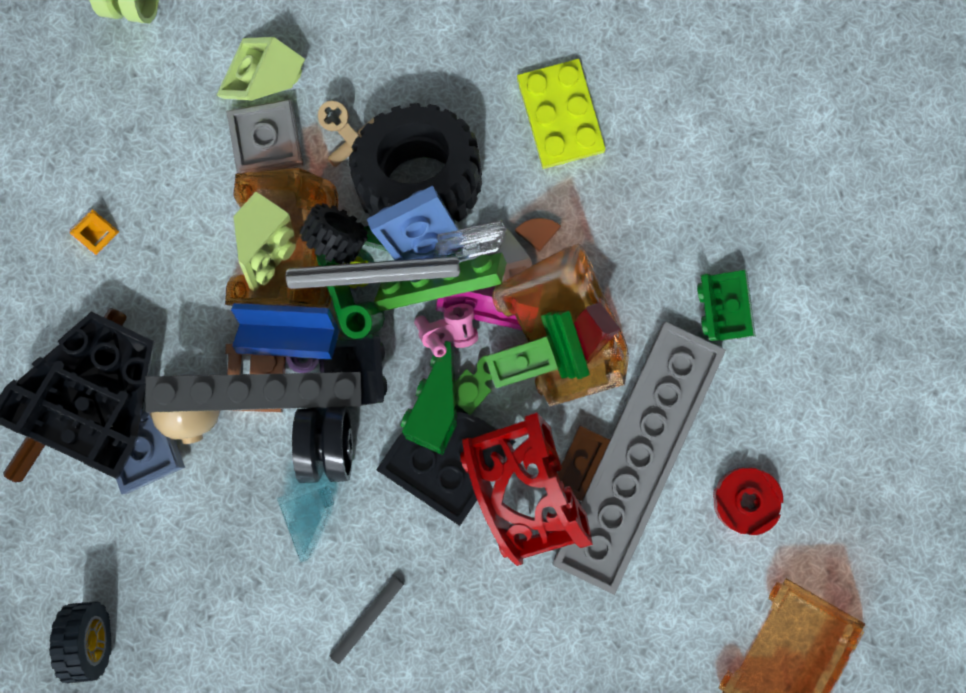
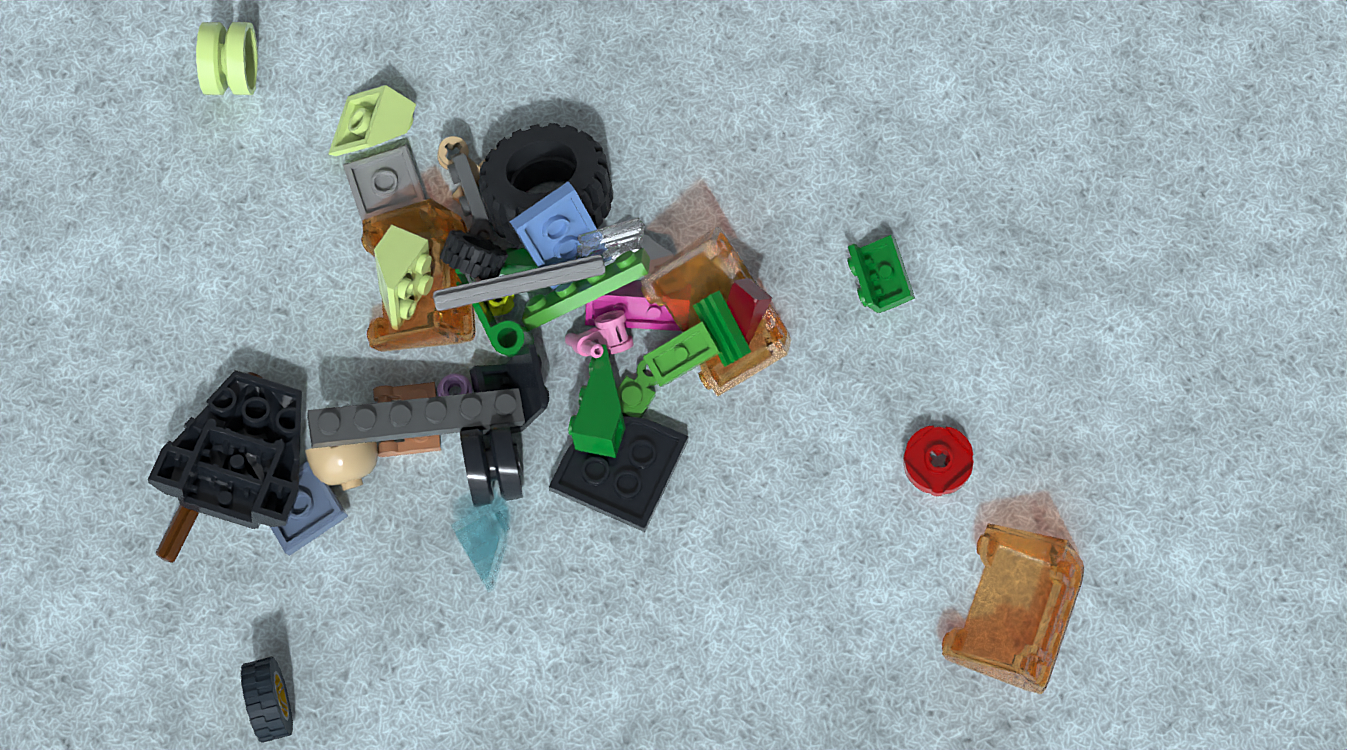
camera: 10 degrees left, 15 degrees down
light orange slope [69,209,119,255] -> none
blue panel [231,303,340,359] -> none
dark grey bar [329,575,404,664] -> none
red fence [460,412,593,566] -> none
medium nougat tile [515,218,561,252] -> none
neon yellow plate [517,59,606,169] -> none
light grey plate [552,321,726,595] -> none
reddish brown plate [557,425,611,501] -> none
none -> dark grey hinge [447,152,496,242]

